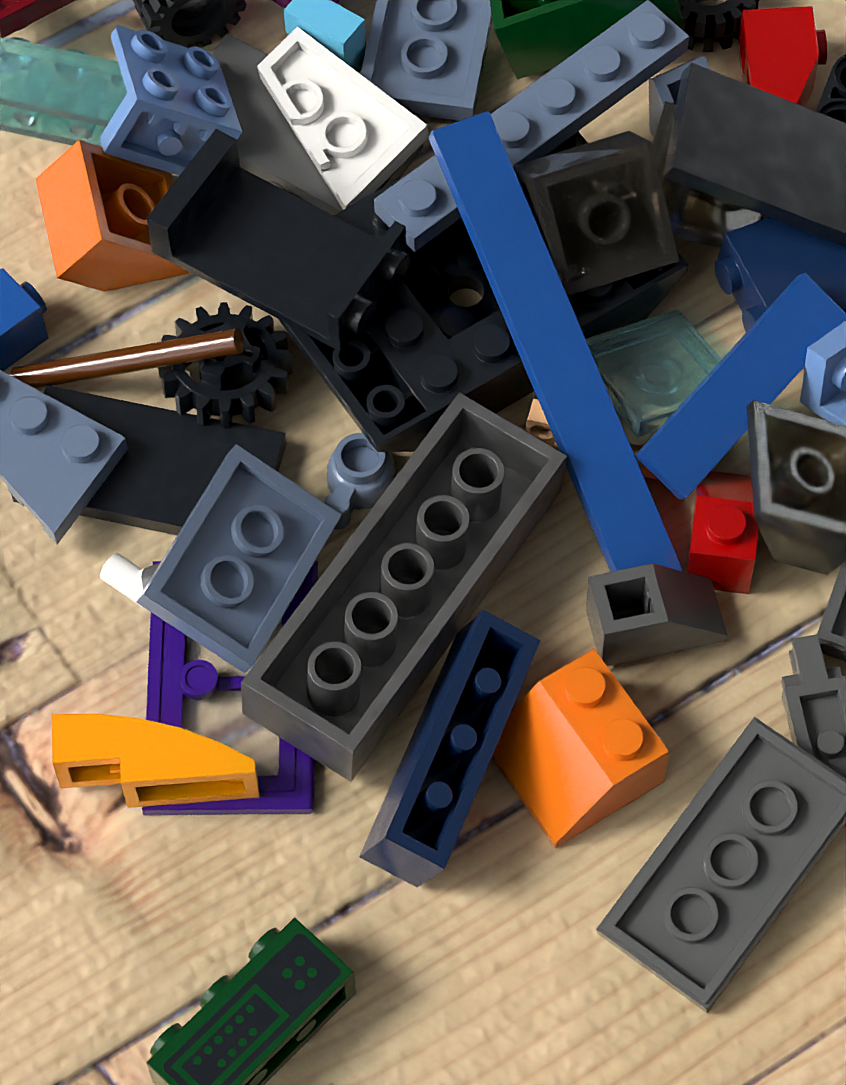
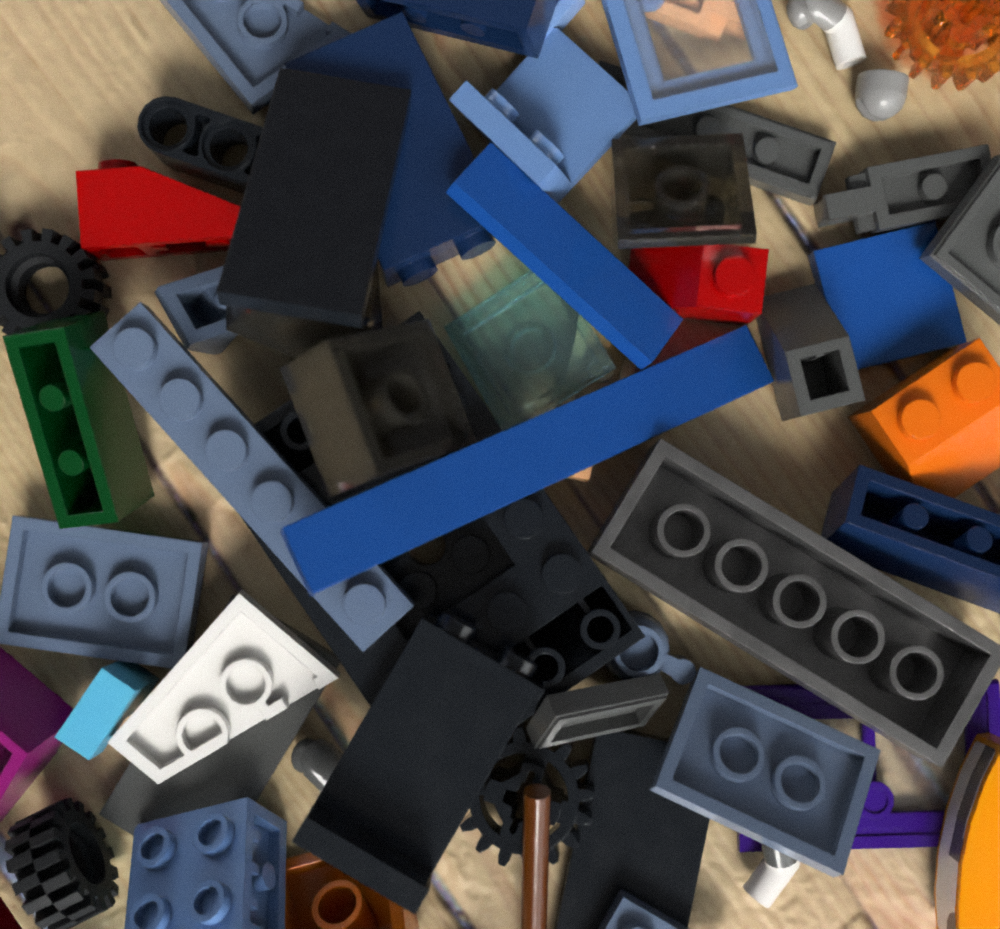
camera: 90 degrees left, 25 degrees up
none -> dark grey tile [526,673,669,749]
none -> blue tile [808,221,967,370]

